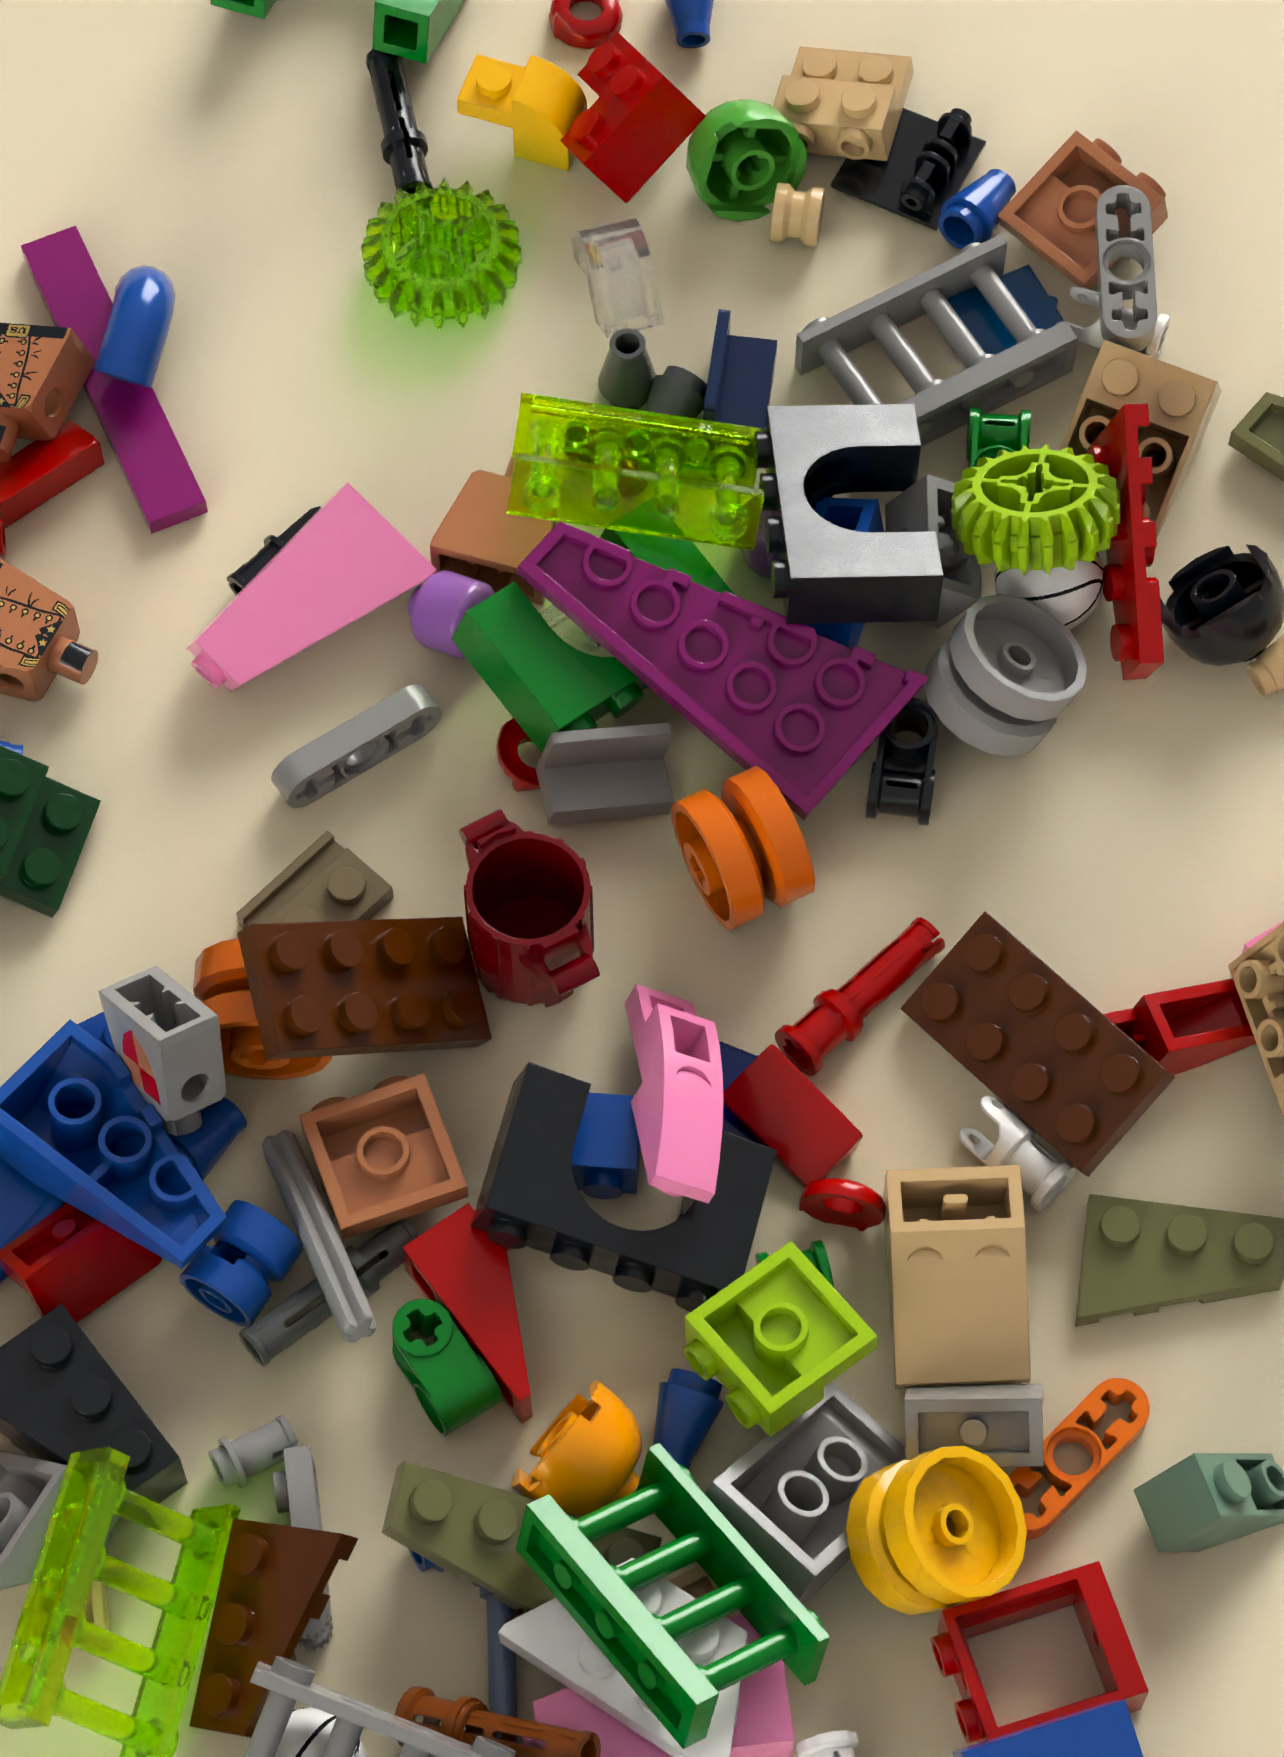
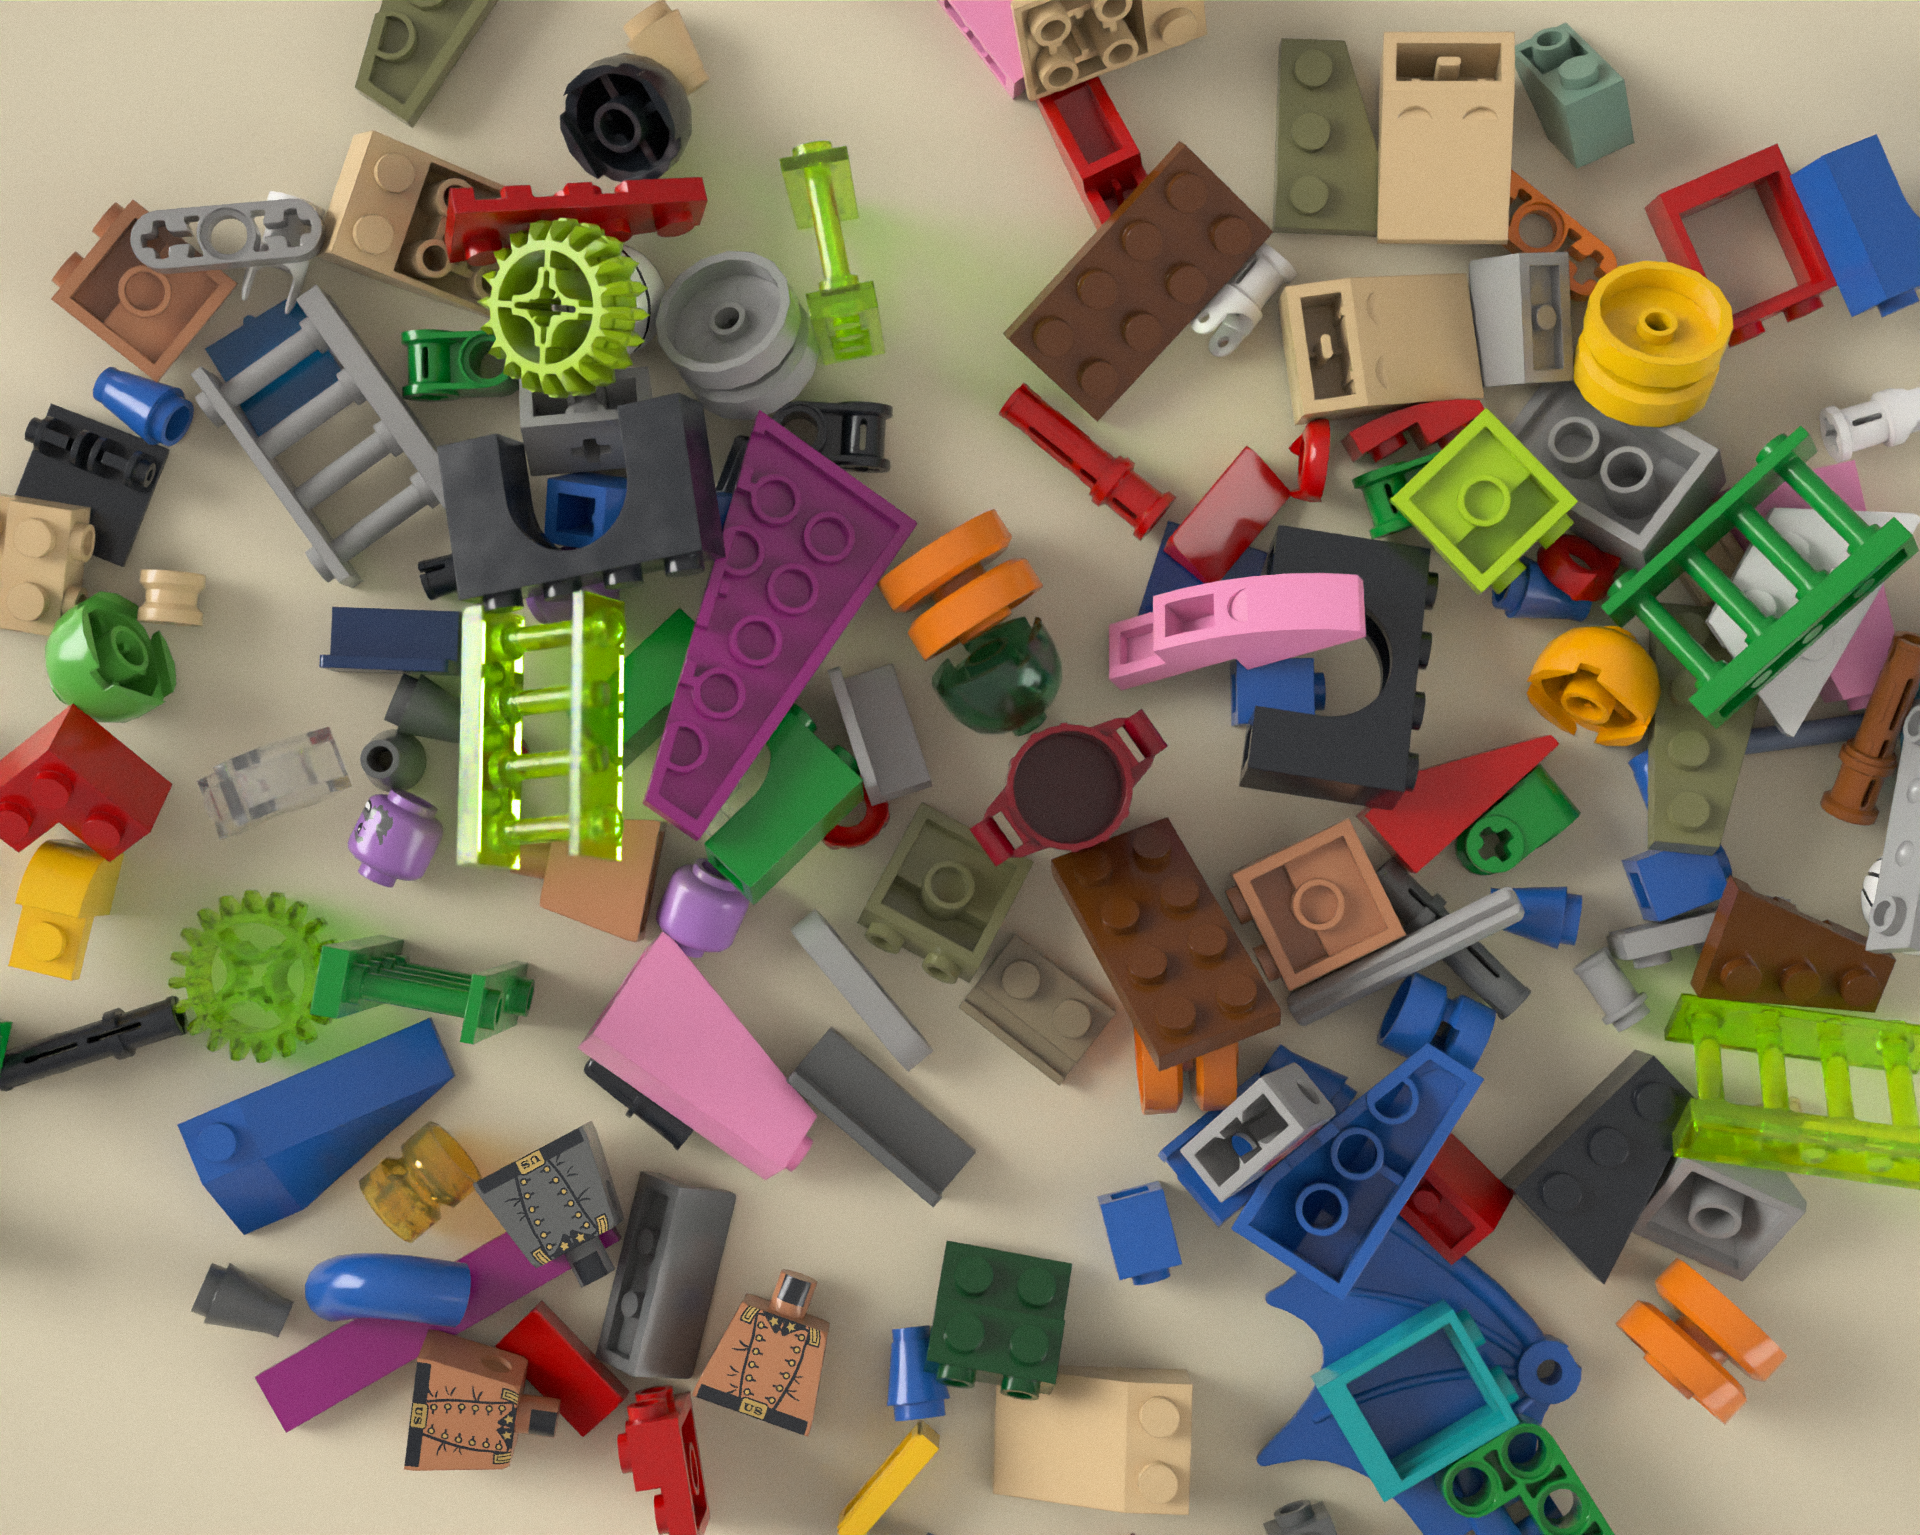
camera: 95 degrees left, 25 degrees up
none -> blue wedge [177,1018,456,1235]
none -> dark grey cone [191,1263,294,1338]
none -> green fence [310,935,535,1045]
none -> medium lavender head [348,788,443,888]
none -> clear yellow wheel [359,1121,482,1243]
none -> dark grey torso [473,1121,624,1288]
none -> dark grey panel [595,1171,736,1379]
none -> clear neon green fence [779,141,886,365]
none -> dark grey panel [786,1026,976,1207]
none -> olive plate [857,802,1034,984]
none -> clear green cylinder [932,616,1062,736]
none -> blue brick [1097,1181,1182,1285]
none -> red slope [1341,399,1485,463]
none -> tan slope [1377,32,1515,245]
none -> blue cone [1490,886,1582,949]
none -> red piece [1537,534,1621,602]
none -> blue brick [1621,844,1732,922]

